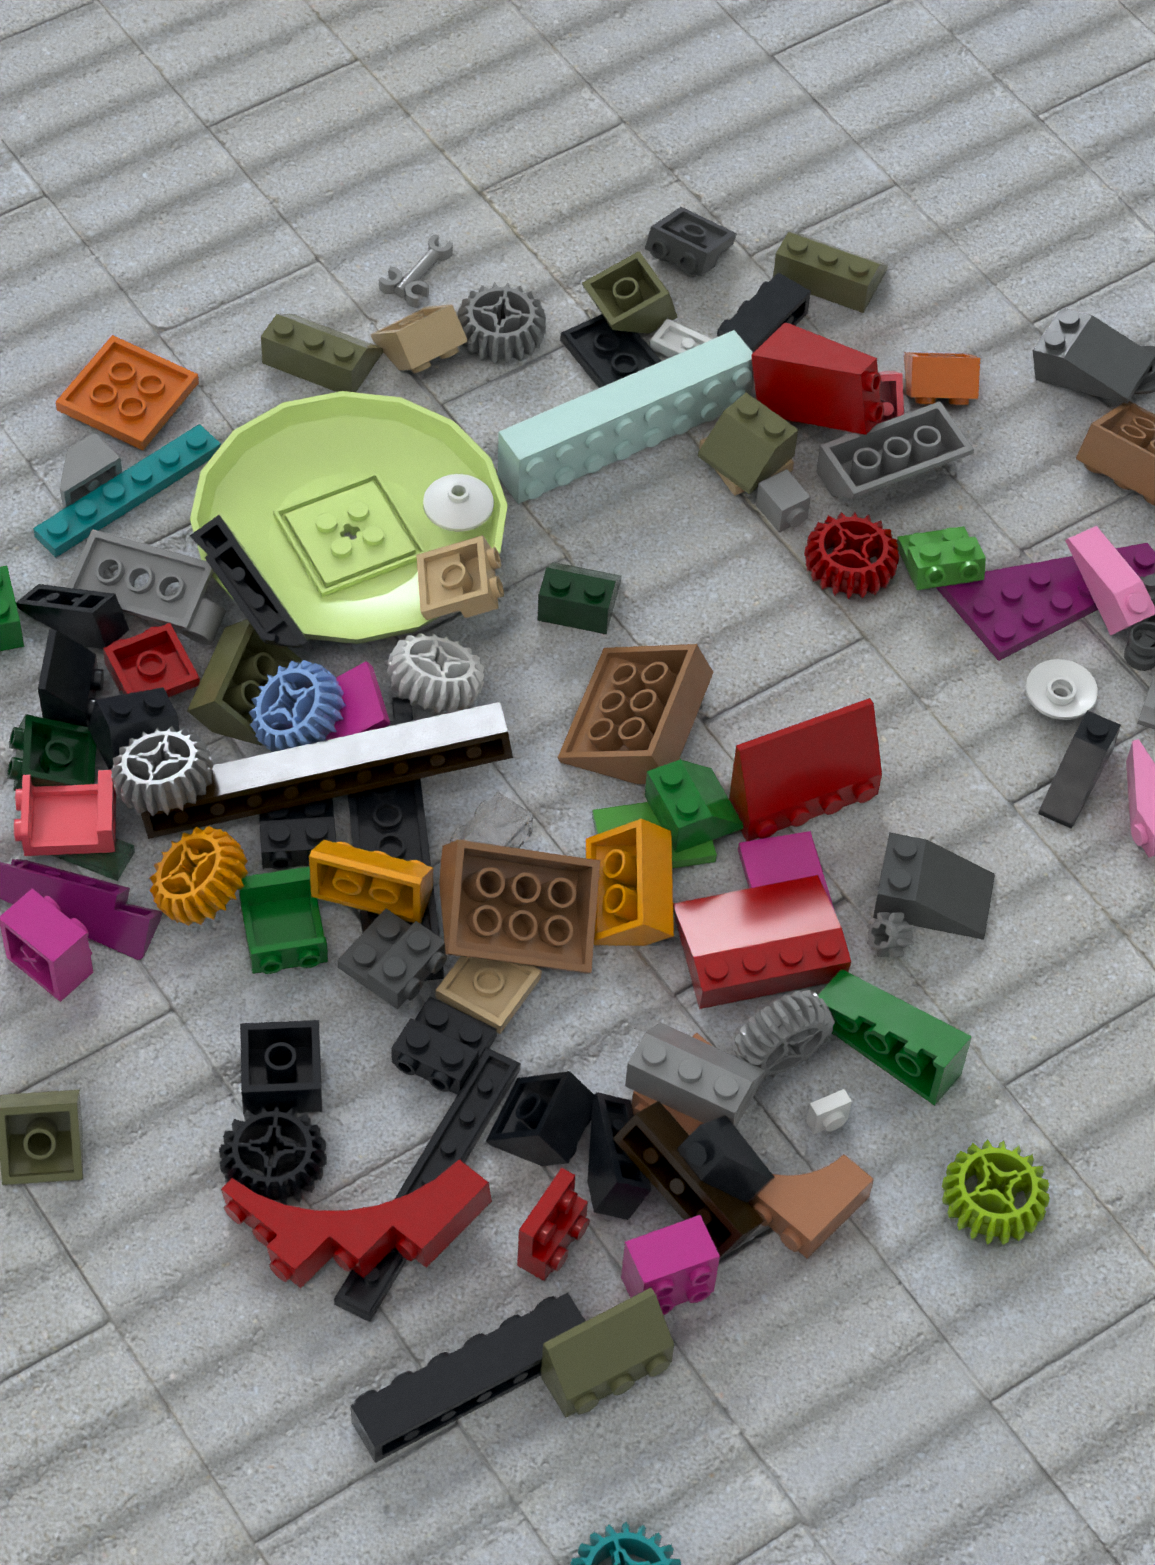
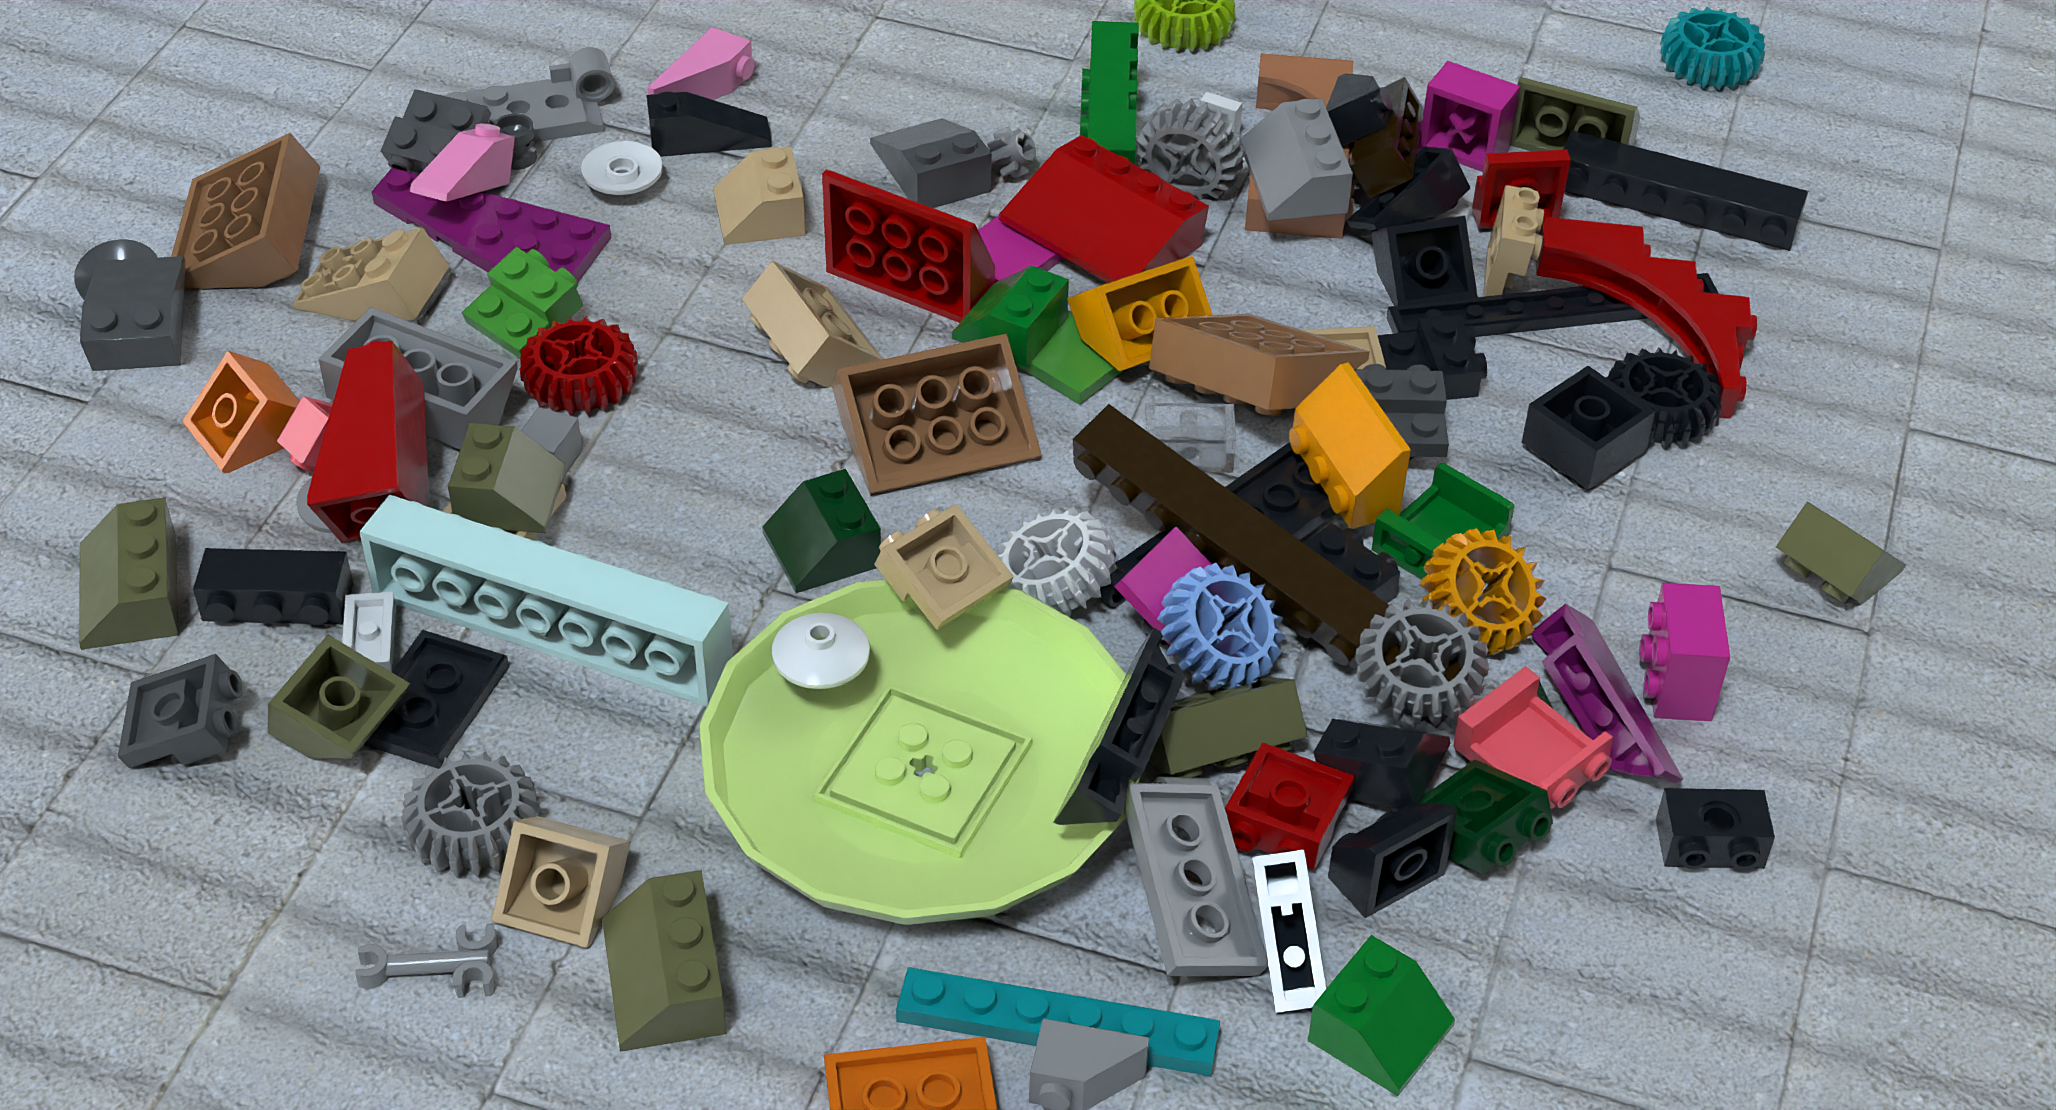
camera: 125 degrees left, 10 degrees down
none -> tan slope [292,227,450,321]
none -> tan slope [713,147,805,245]
none -> tan slope [742,260,883,388]
none -> tan plate [1483,185,1544,297]

